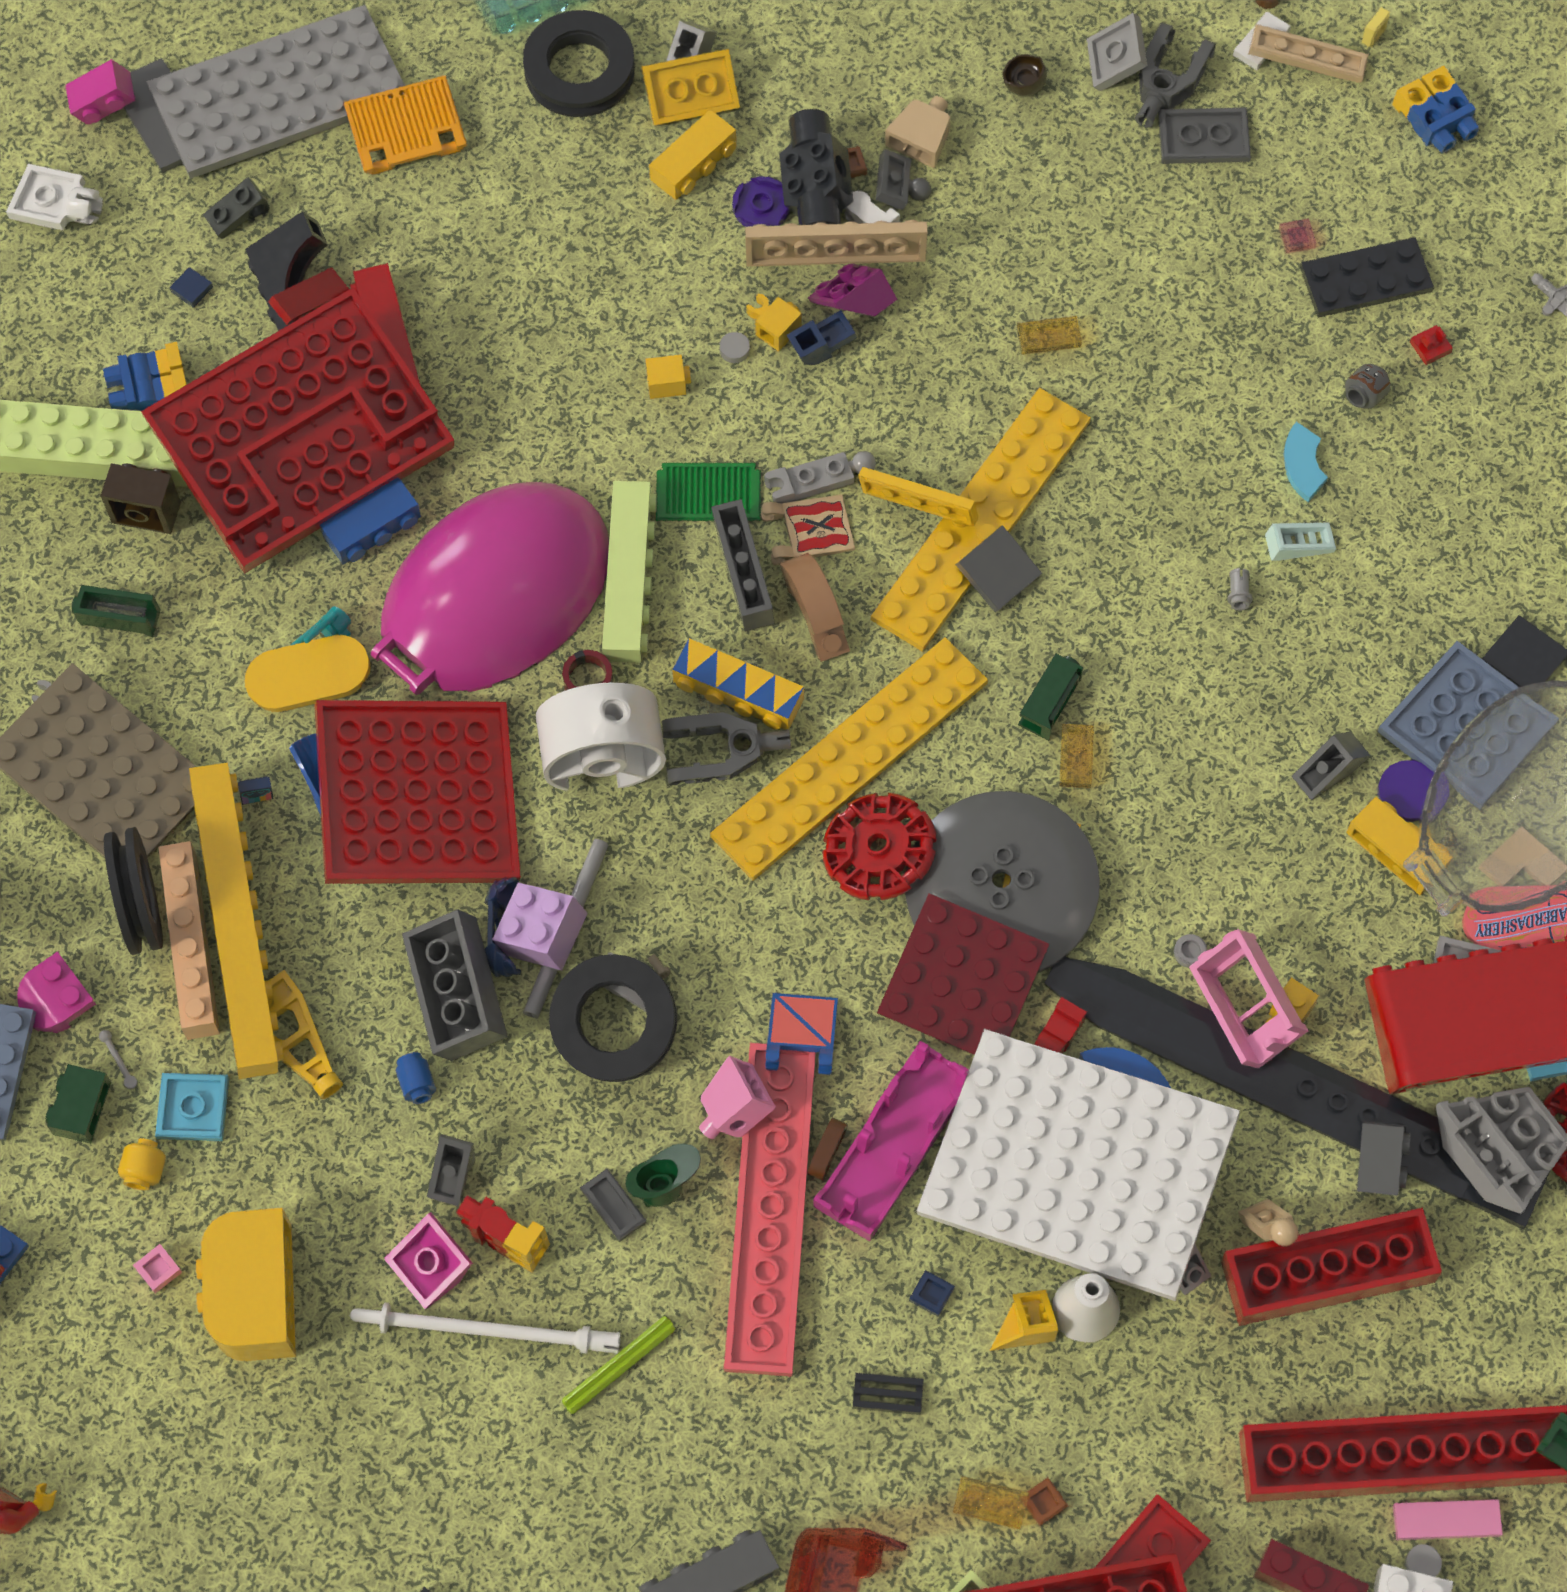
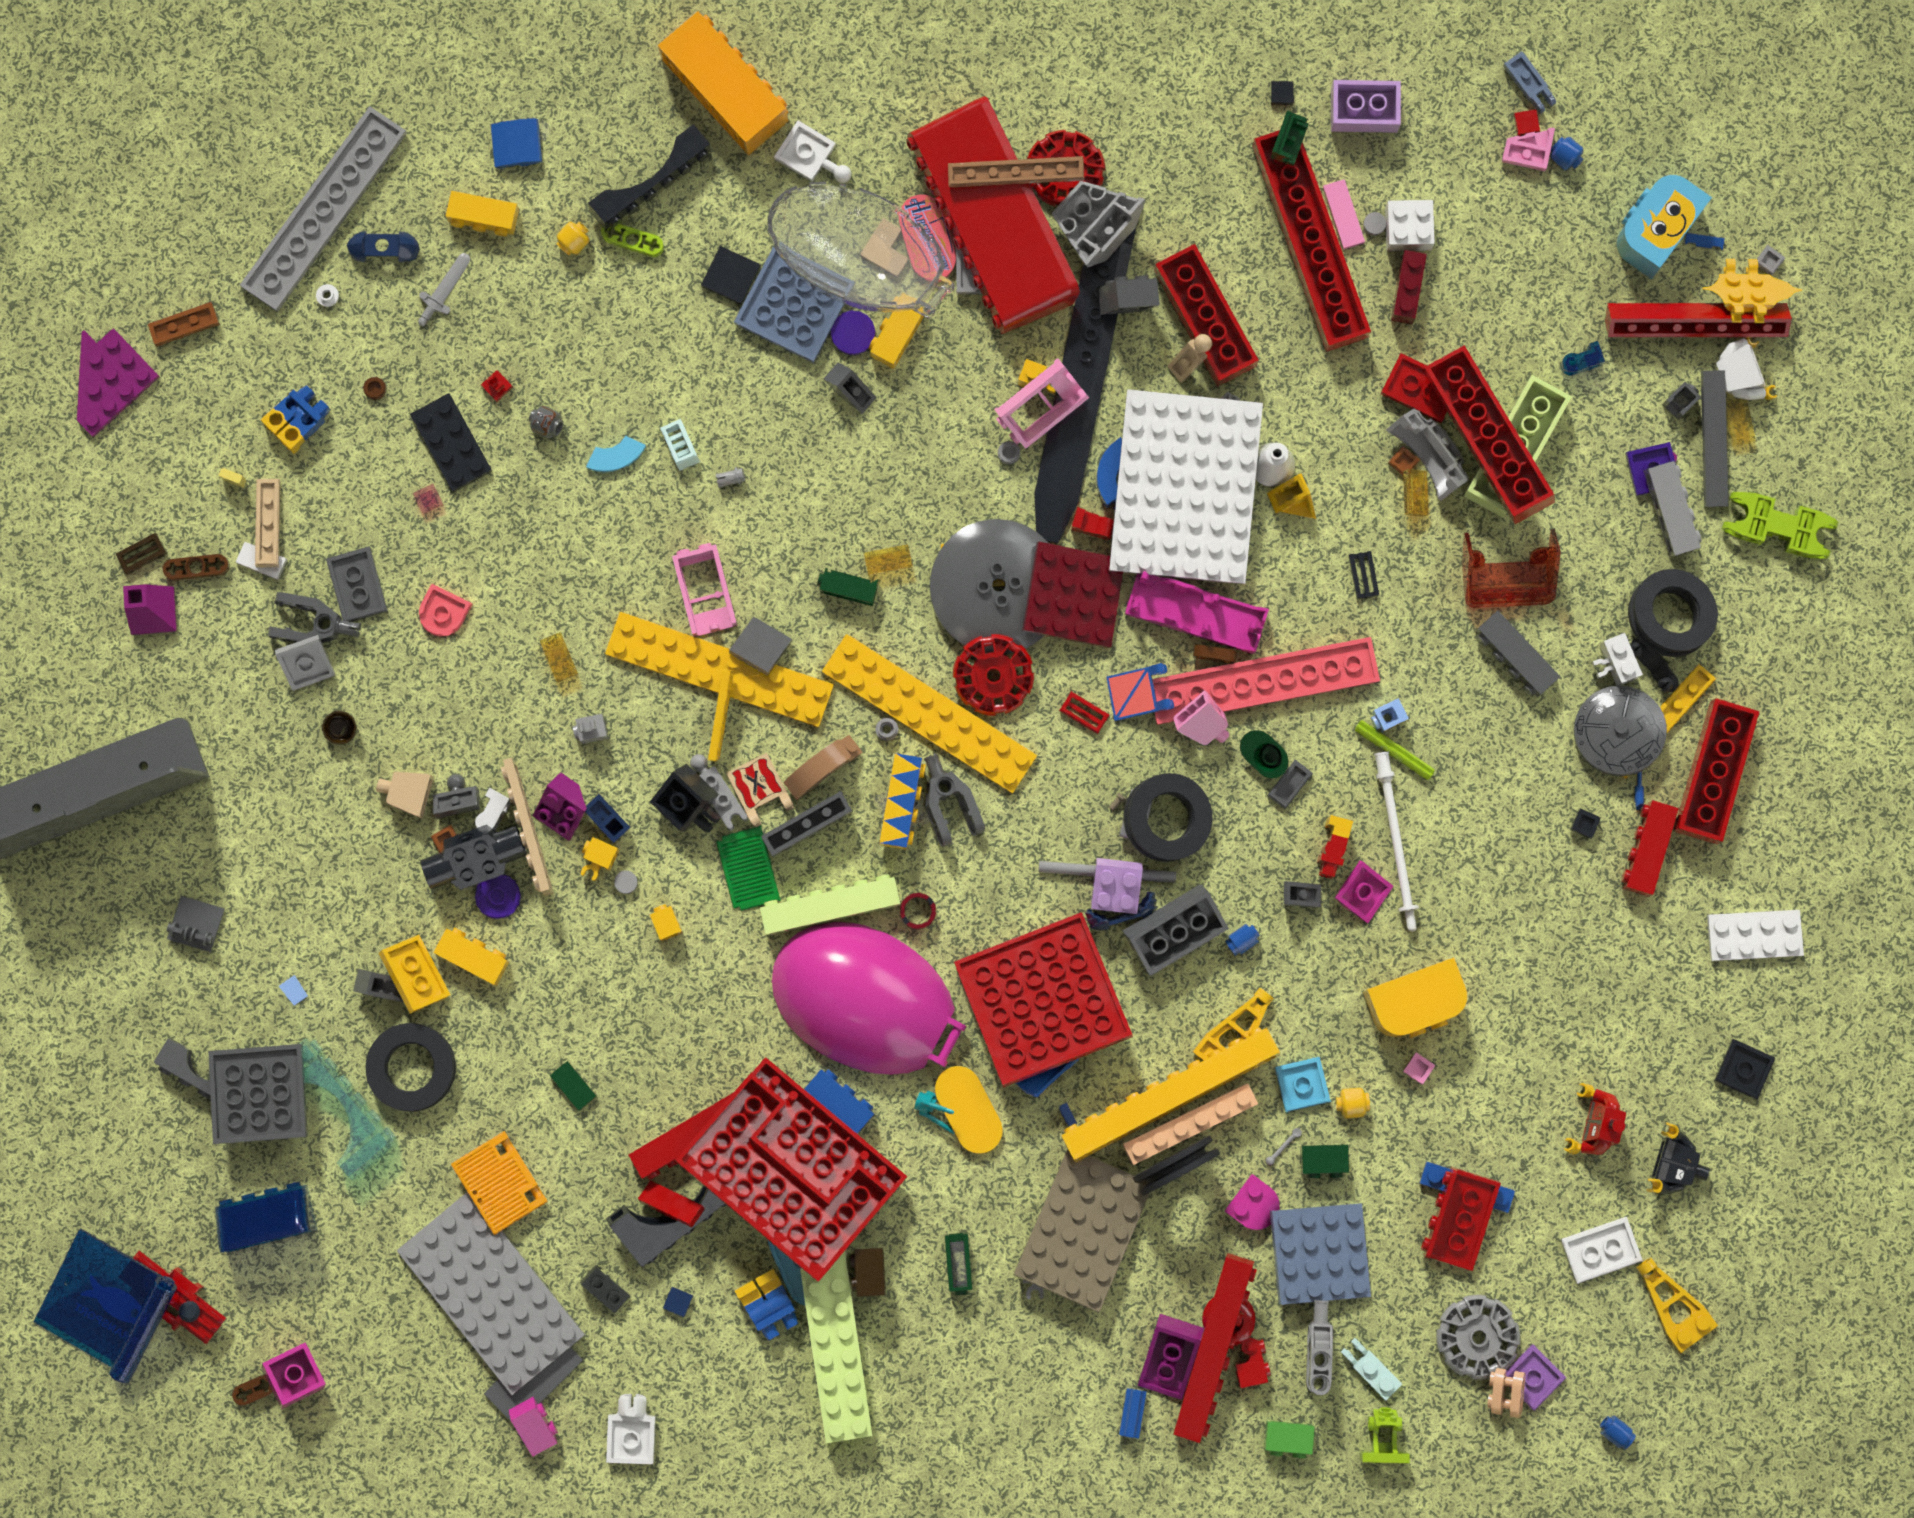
camera: 105 degrees left, 15 degrees up
white animal [536,683,666,791] -> none
dark blue tile [909,1270,955,1317] -> none
none -> reddish brown tile [363,377,387,400]
none -> coral tile [419,584,473,637]
none -> dark green tile [550,1061,597,1111]
none -> light grey brick [573,714,609,744]
none -> black hinge [650,764,721,833]
none -> bright pink door [672,543,738,637]
none -> light grey plate [876,718,898,741]
none -> red tile [1059,691,1110,735]
none -> light blue brick [1371,698,1409,733]
none -> light grey windscreen [1386,409,1468,501]

